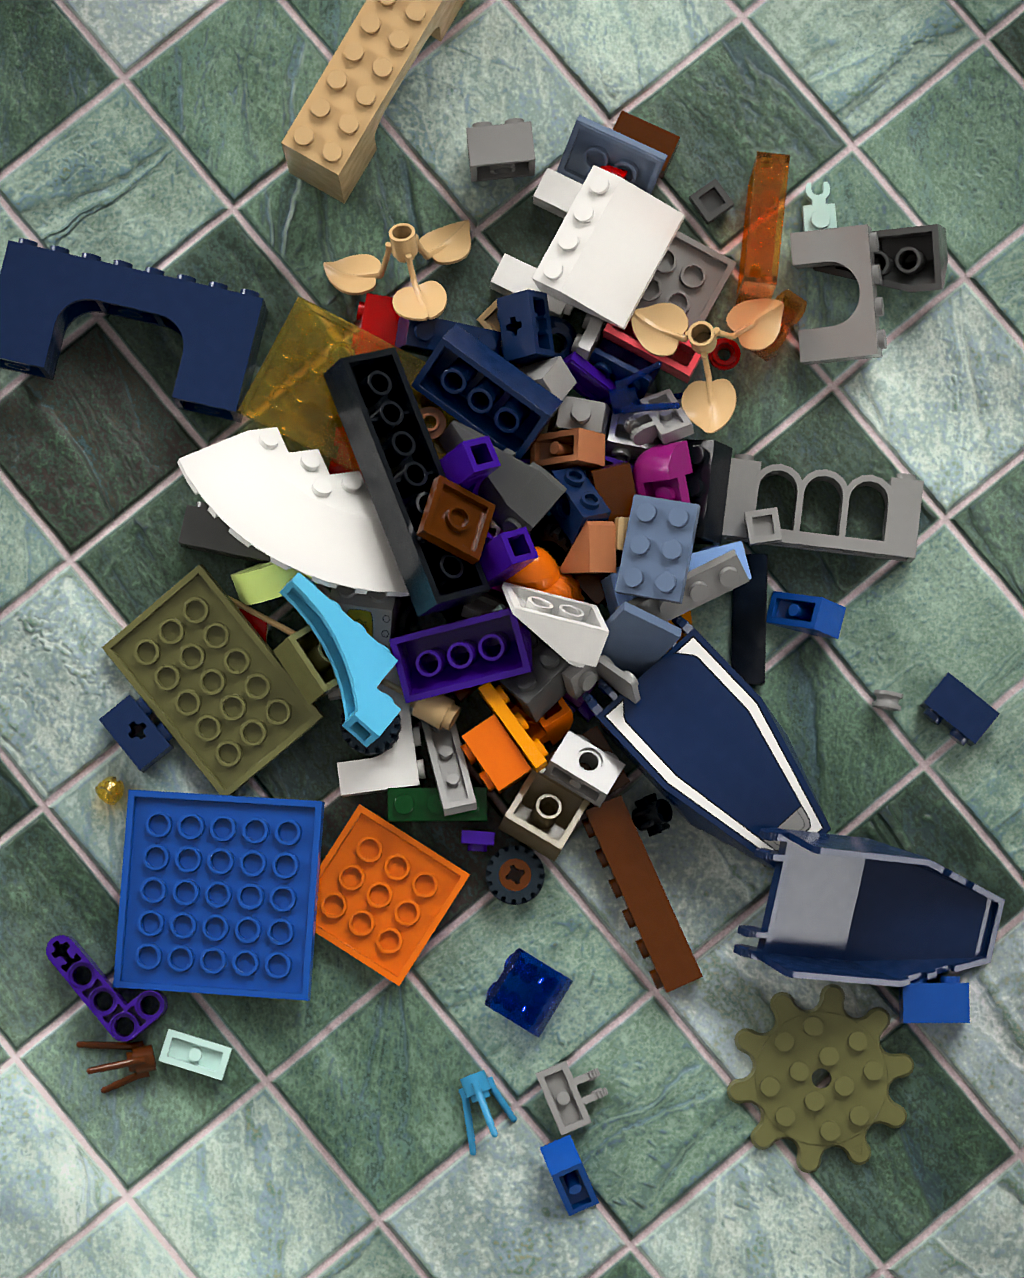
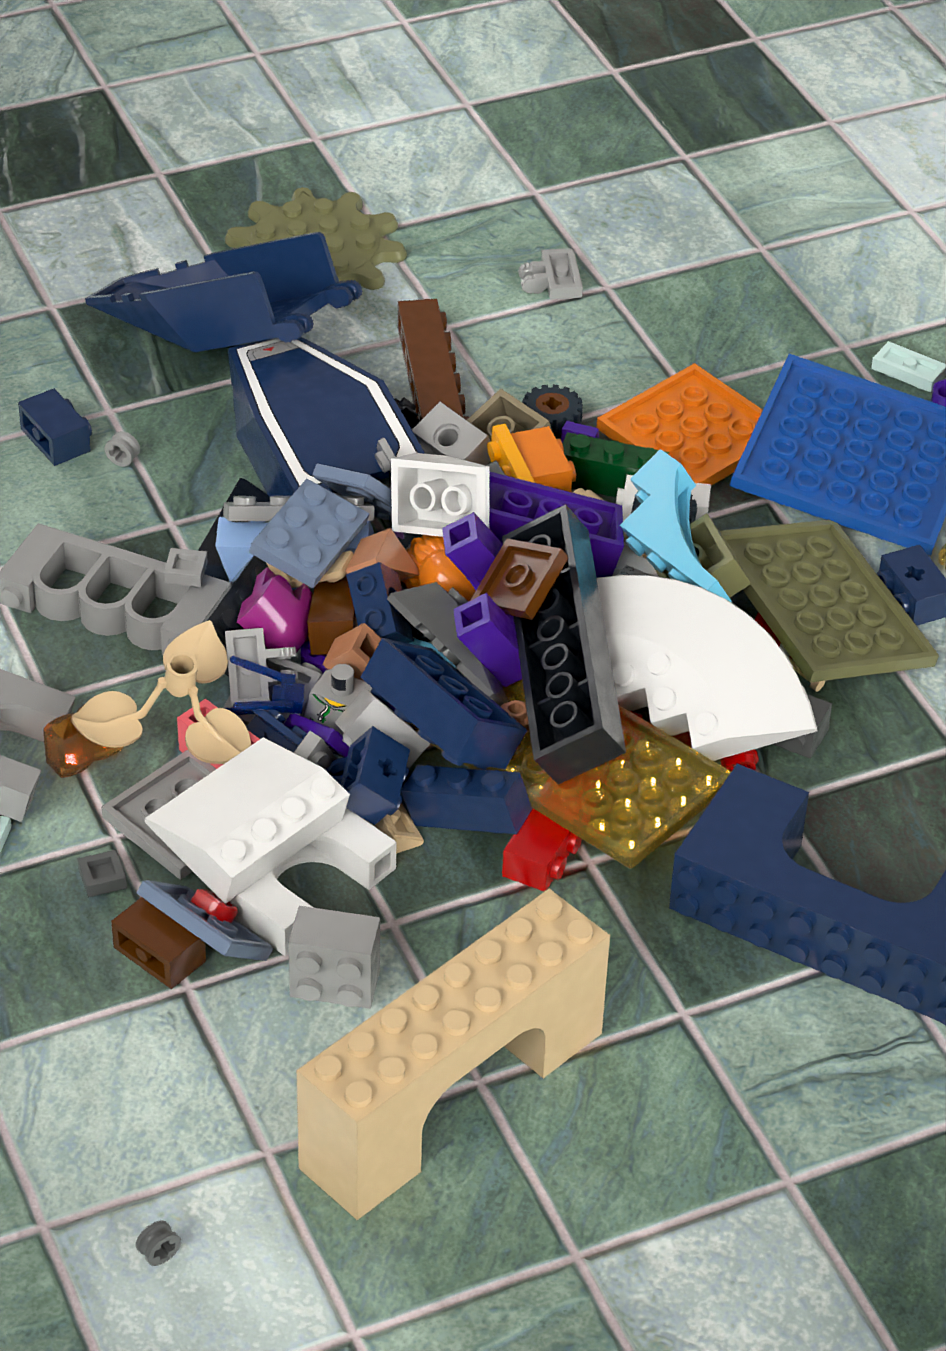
camera: 165 degrees left, 40 degrees down
tan plant [323,219,471,321] -> none
light grey plate [420,694,477,816] -> none
dark azure plant [458,1070,517,1156] -> none
clear blue bracket [485,948,573,1038] -> none
blue slope [540,1135,599,1216] -> none
red plate [708,338,741,371] -> none
clear orange window [735,151,790,306] -> none
blue slope [766,591,846,639] -> none
blue brick [899,976,970,1023] -> none

